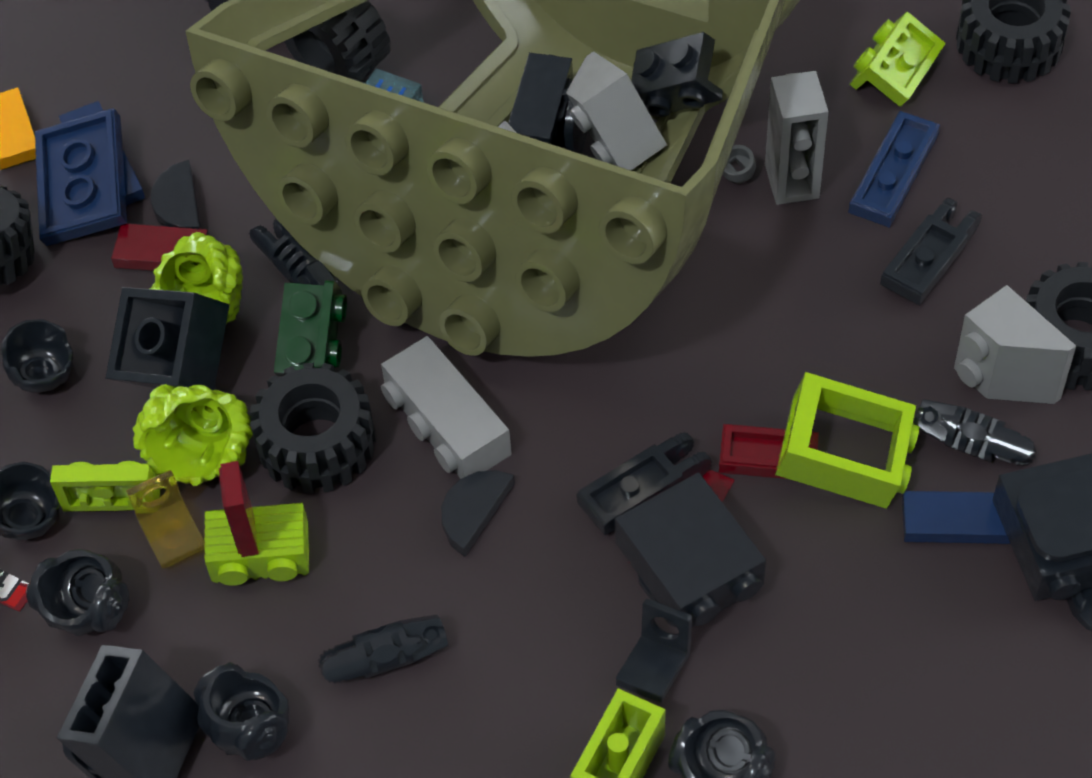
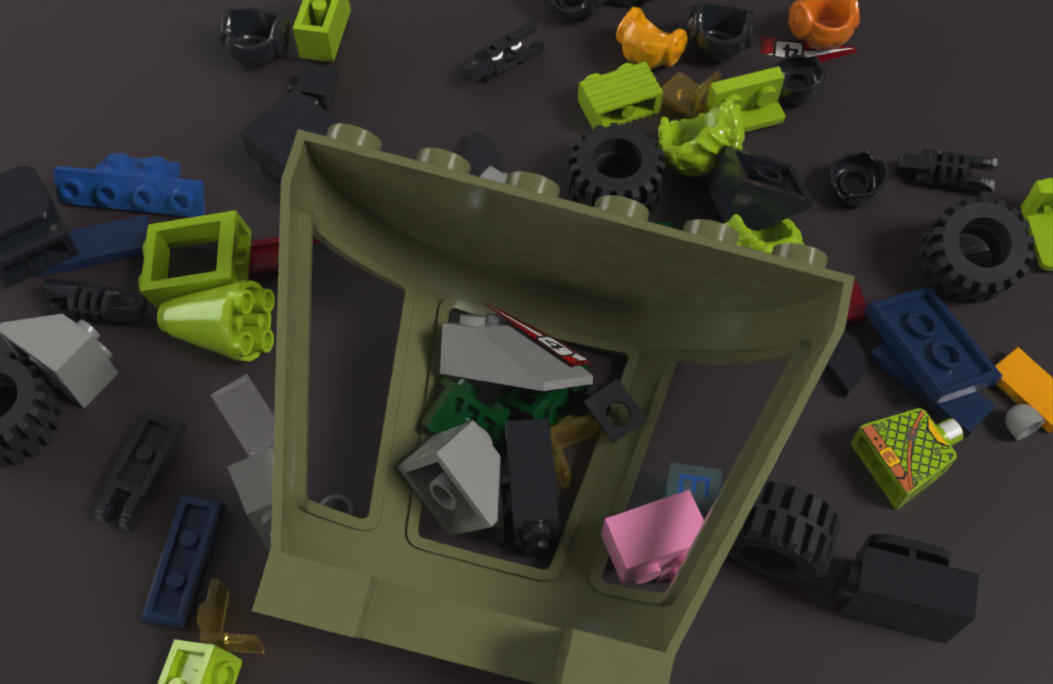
camera: 160 degrees right, 5 degrees up
dark red tile [219,461,259,557] -> none
black bracket [631,32,723,117] -> none
none -> blue bracket [53,153,206,217]
none -> lime cone [157,280,275,362]
none -> clear yellow bracket [197,579,265,653]
none -> clear tile [211,374,274,457]
none -> bright pink brick [601,490,704,584]
none -> light orange hair [616,7,688,70]
none -> torso [850,408,964,510]
none -> light grey hinge [1005,404,1045,440]

